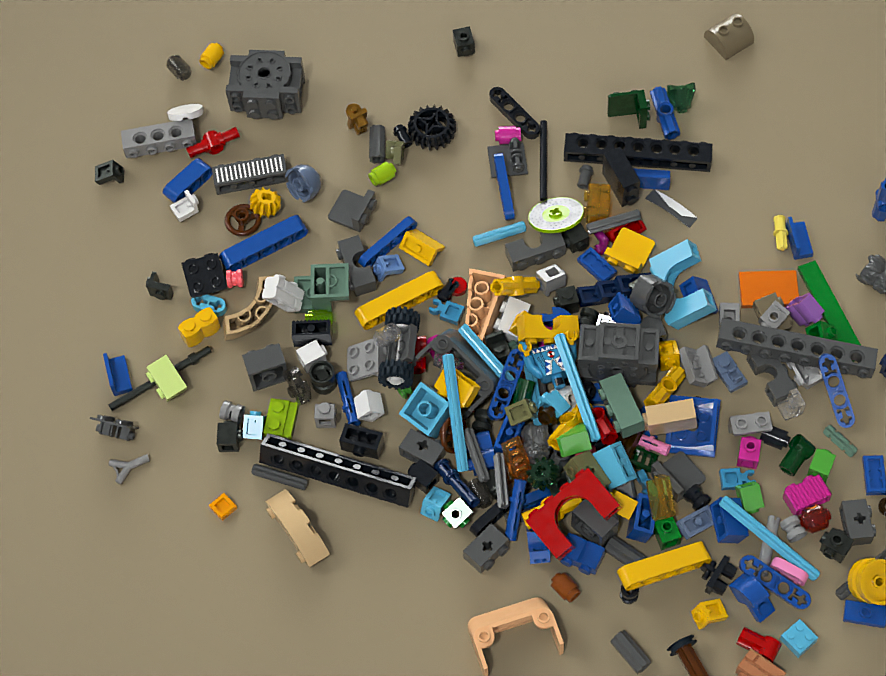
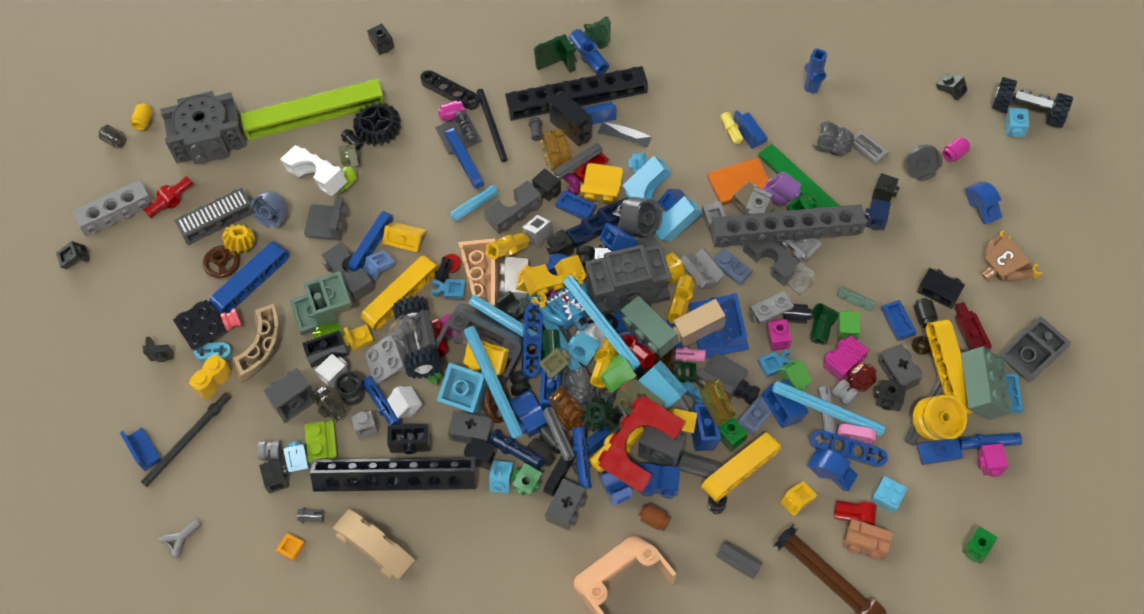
camera: 20 degrees left, 0 degrees up
dark grey hinge [90,415,139,441] -> none
yellowish green brick [145,355,187,402] -> none
blue beam [163,158,213,203] -> none
white tile [167,104,203,121] -> none
white bracket [170,190,199,222] -> none
dark grey axle [251,464,308,490] -> none
white brick [262,274,305,312] -> none
pearl gold hips [346,103,368,135] -> none
dark grey axle [369,125,385,164] -> none
dark grey axle [464,428,490,483] -> none
piece [528,197,584,233] -> none
dark brown plate [537,406,558,425] -> none
black hips [700,555,737,596] -> none
blue beam [818,353,855,428] -> none
none -> lime brick [240,79,385,140]
none -> white arch [280,145,347,196]
none -> dark grey pin [297,507,324,523]
none -> yellow bracket [342,324,374,351]
none -> medium azure gear [628,153,650,172]

